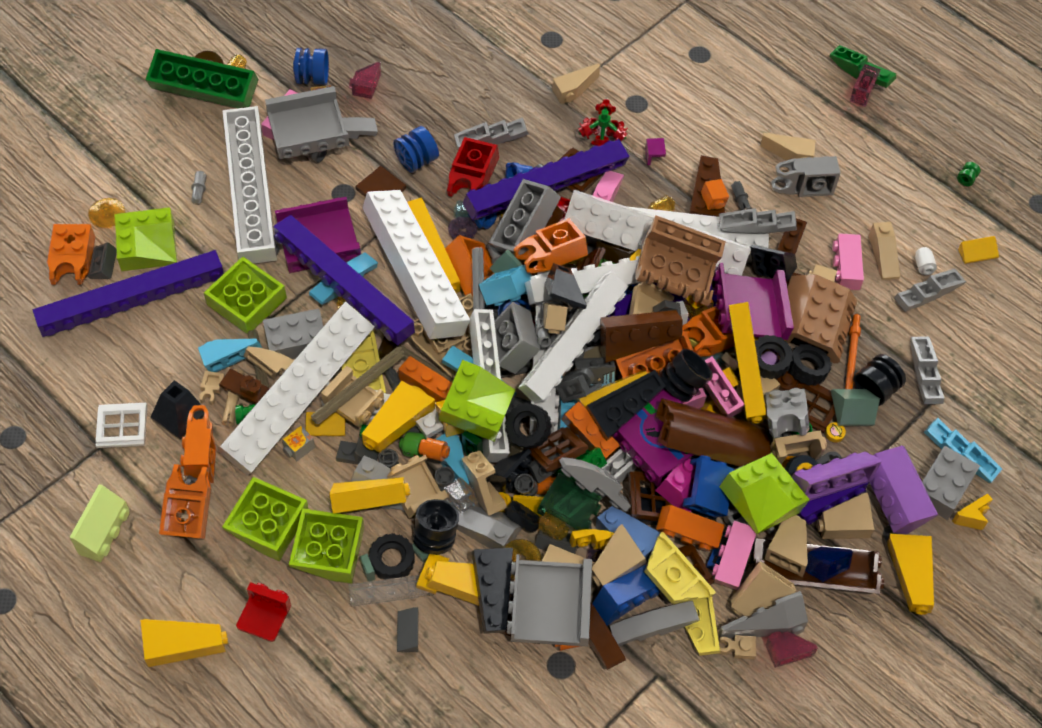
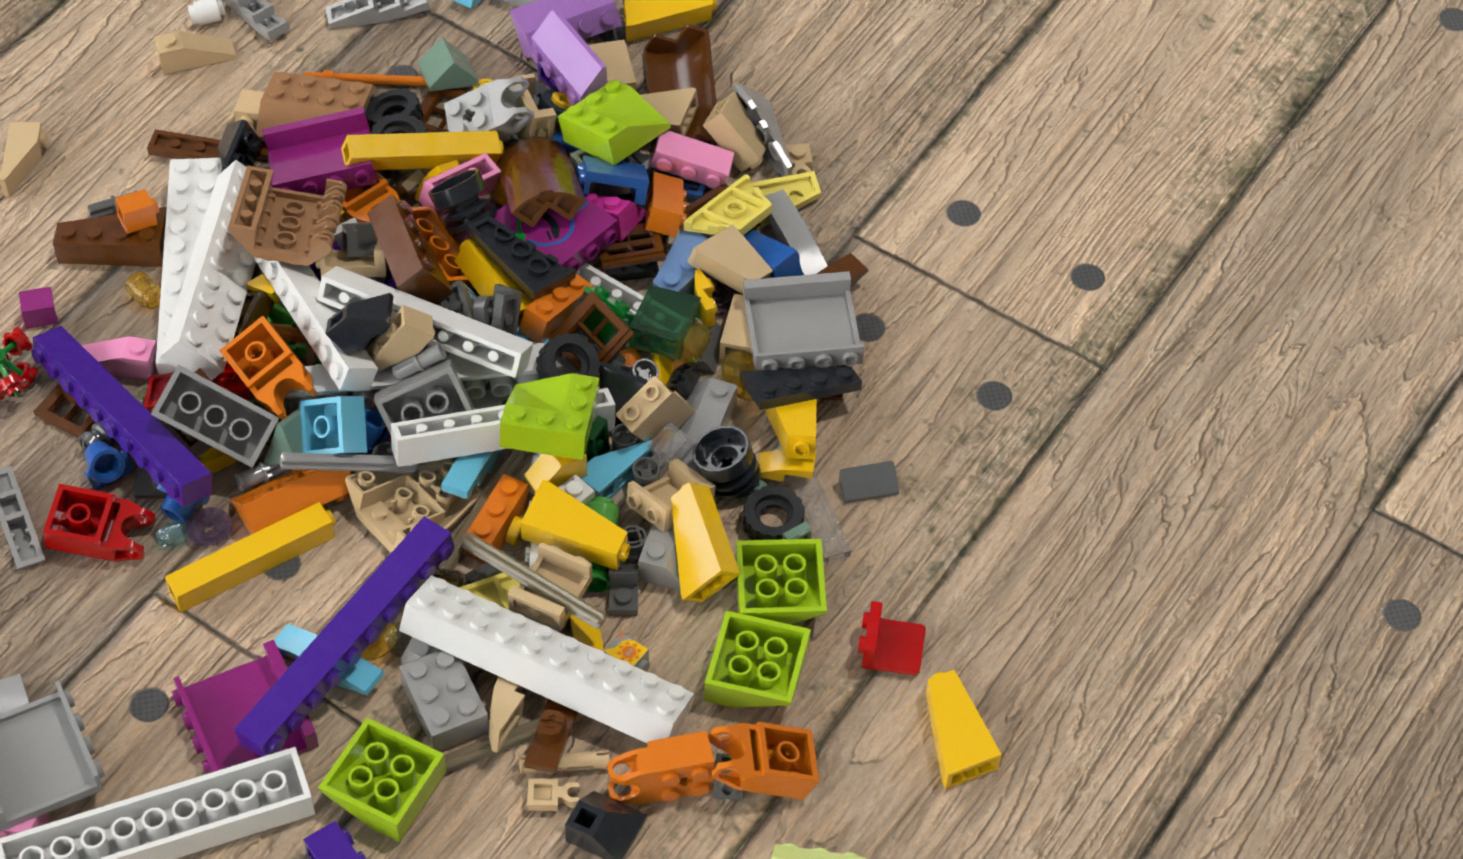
camera: 100 degrees left, 5 degrees down
medium azure slope [198,339,263,372] -> none
green wheel [235,404,256,425] -> none
reddish brown tile [356,166,406,197] -> none
white brick [362,190,470,339] -> none
blue wheel [393,126,439,173] -> none
orange brick [419,438,450,461] -> none
light grey slope [559,457,631,512] -> none
light grey slope [719,208,797,233] -> none
clear pink slope [765,631,818,668] -> none
light grey brick [771,156,841,197] -> none
clear blue slope [805,546,853,582] -> none
bright pink brick [832,234,864,290] -> none
black wheel [853,354,906,406] -> none

